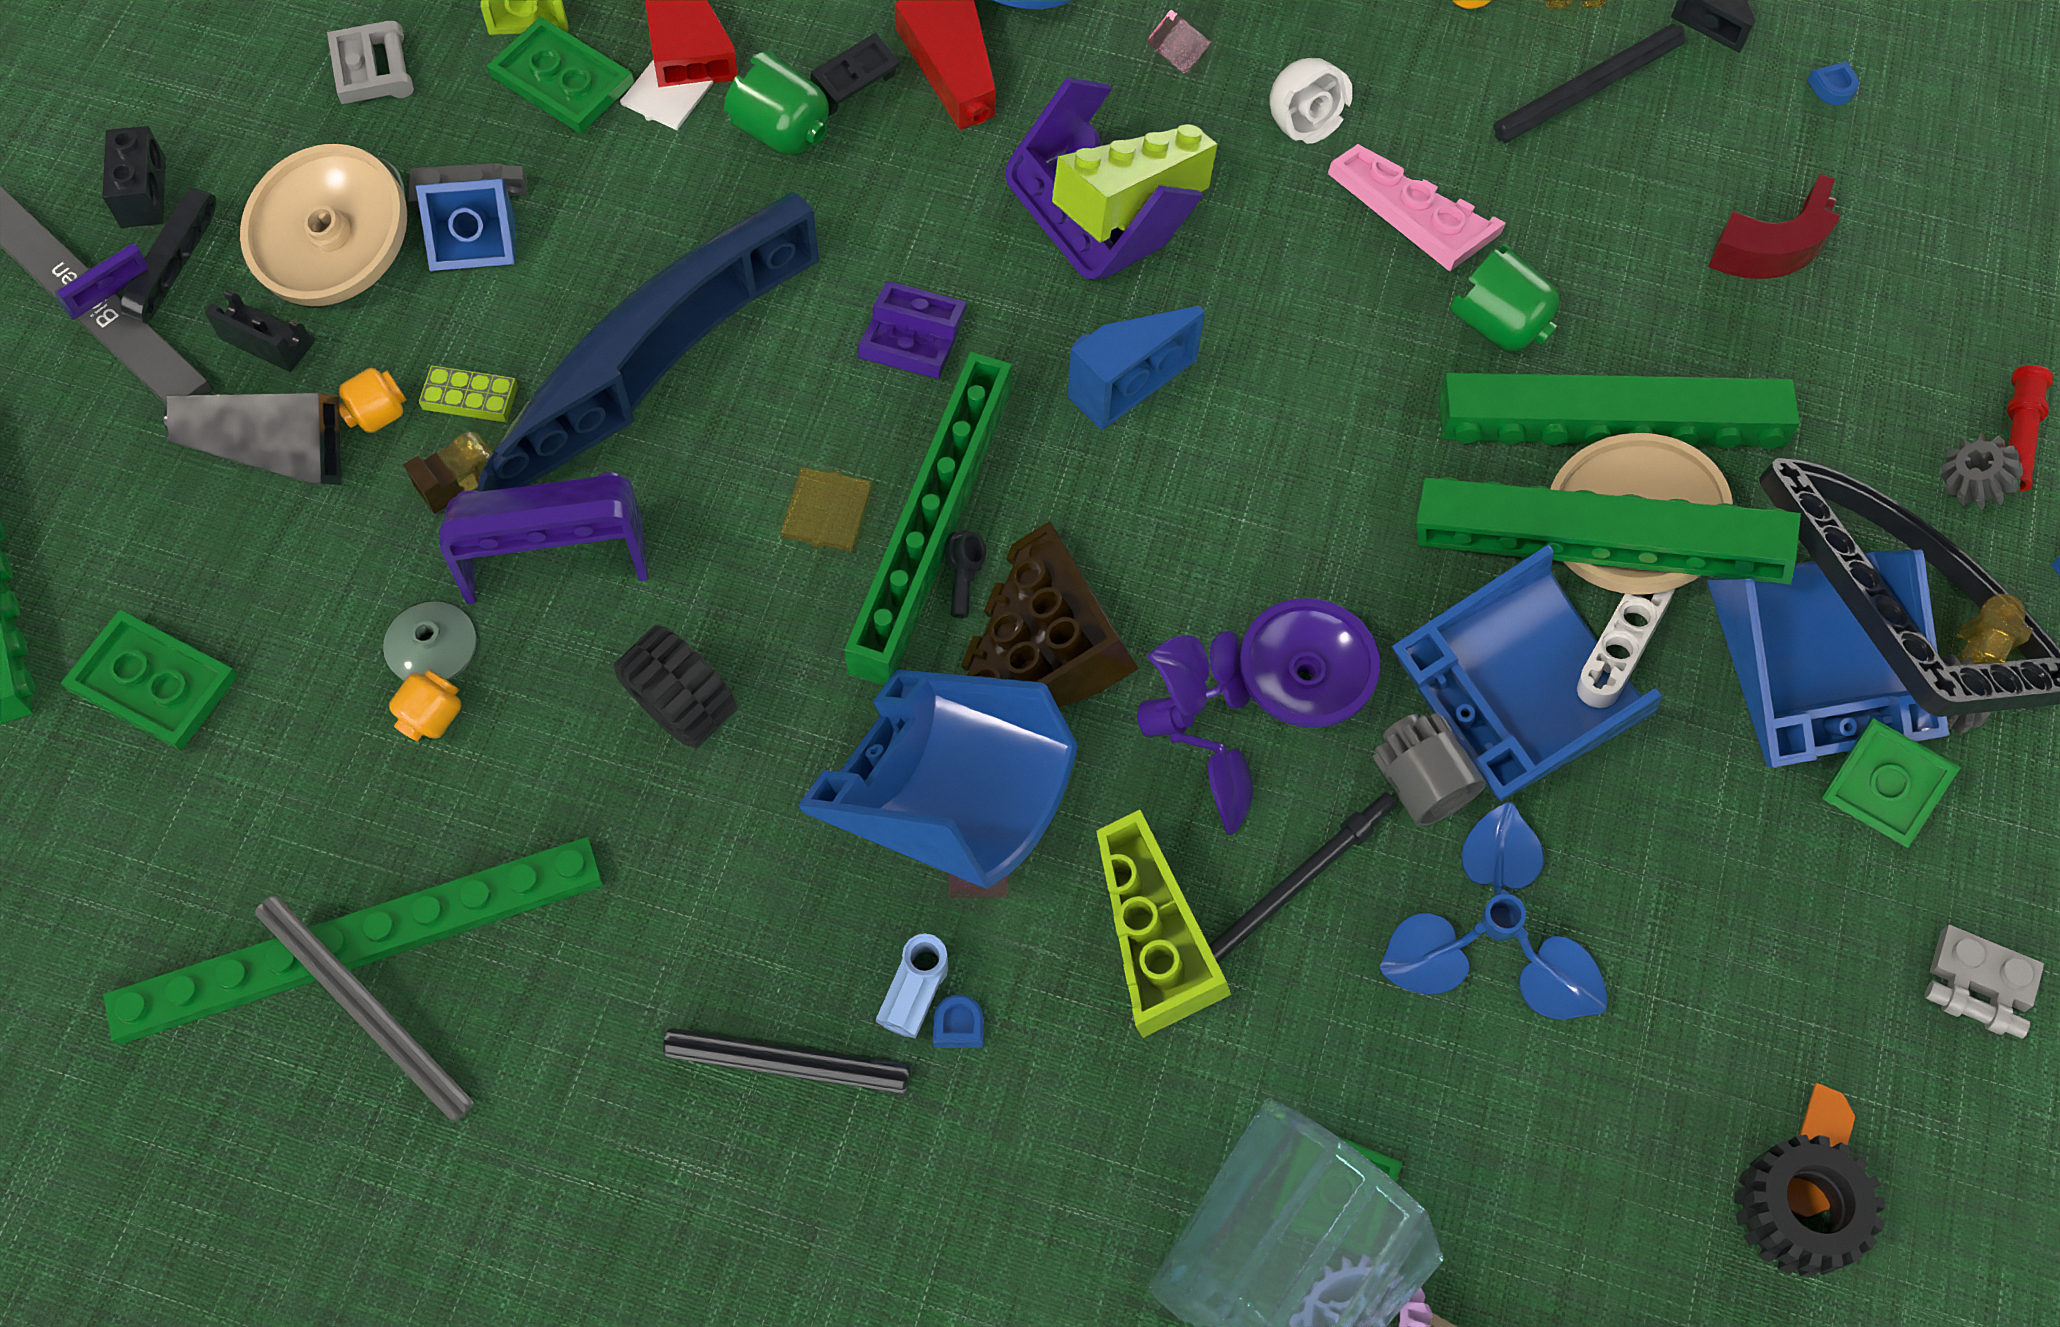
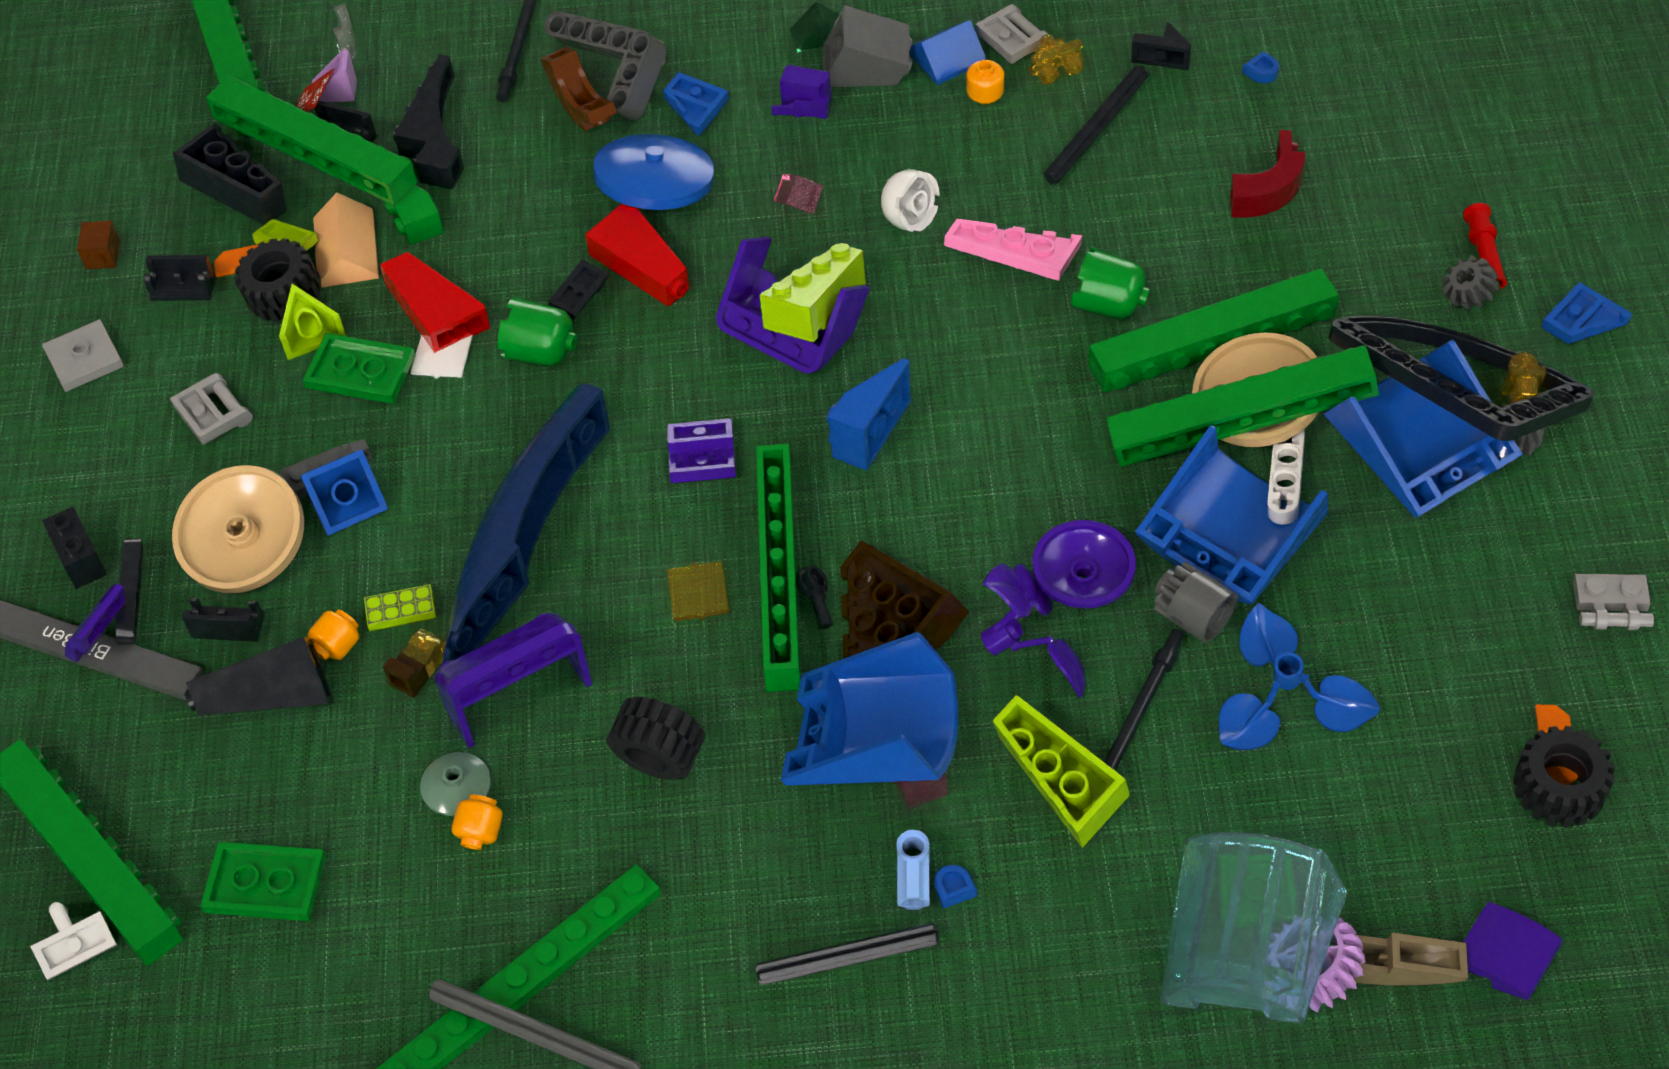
camera: 15 degrees left, 10 degrees down
green tile [1820,717,1961,848] -> none

